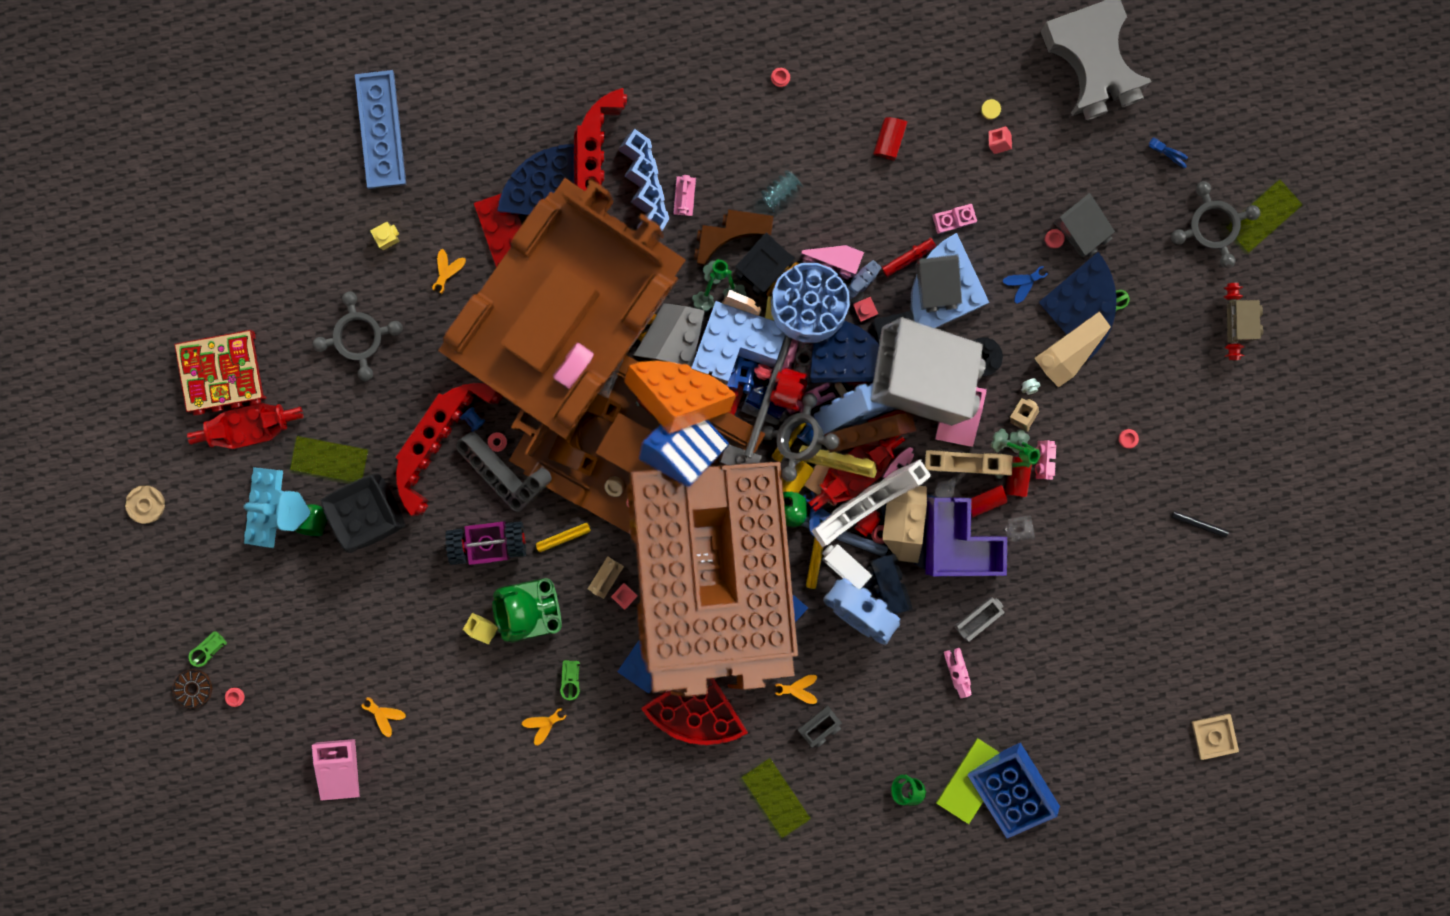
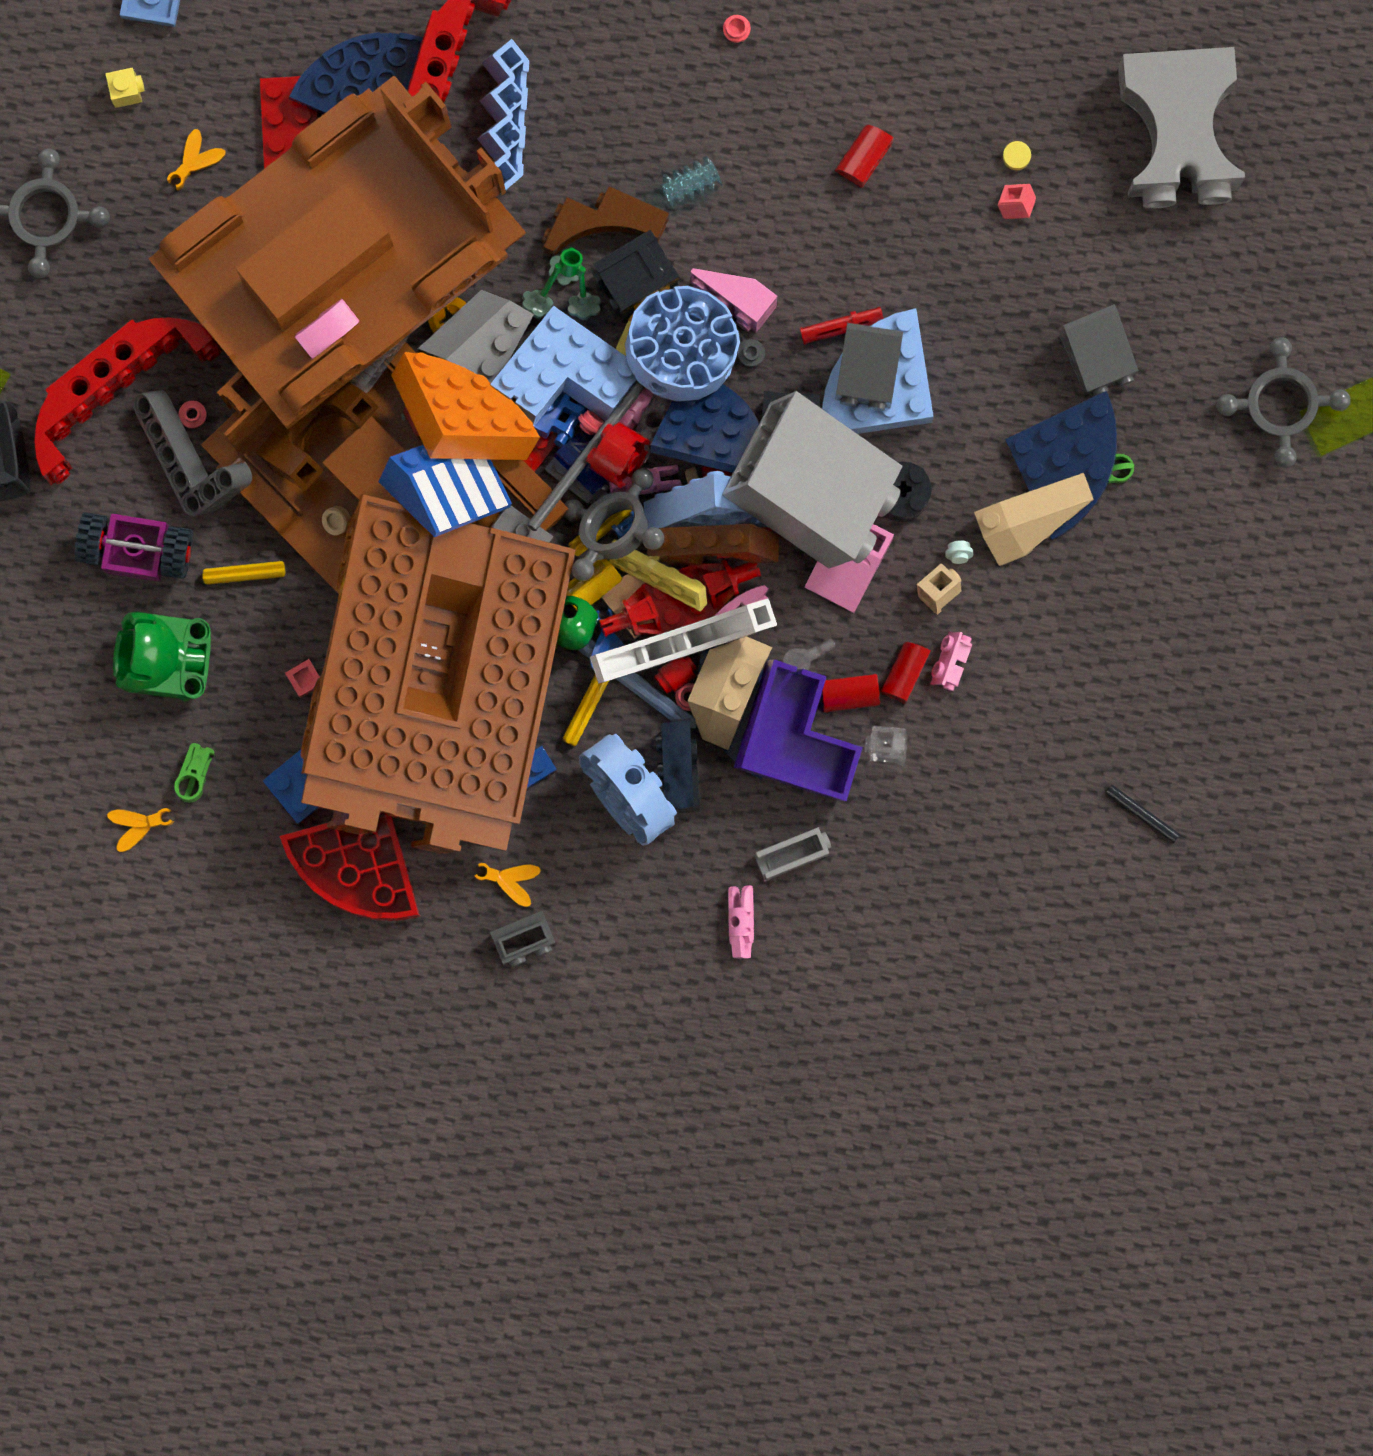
camera: 20 degrees right, 5 degrees down
blue bush [460,407,485,432] -> none
light yellow brick [463,613,498,645] -> none
tan hinge [588,557,624,599] -> none
bright pink hinge [674,175,696,216] -> none
light nougat tile [722,290,761,316] -> none
clear neon green piece [742,758,811,838] -> none
white window [822,544,872,589] -> none
sand blue hinge [847,260,881,299] -> none
coral plate [853,297,878,322] -> none
green helmet [891,775,926,806] -> none
tan arch [925,450,1013,475] -> none
bright pink slope [933,204,977,234] -> none
lime tile [936,738,1000,824] -> none
blue slope [967,743,1060,838] -> none
plant [991,429,1040,479] -> none
blue piece [1003,266,1048,303] -> none
coral tile [1045,229,1065,249] -> none
coral tile [1118,429,1139,449] -> none
blue piece [1149,137,1188,168] -> none
tan tile [1192,714,1239,760] -> none
dark tan brick [1223,283,1263,361] -> none

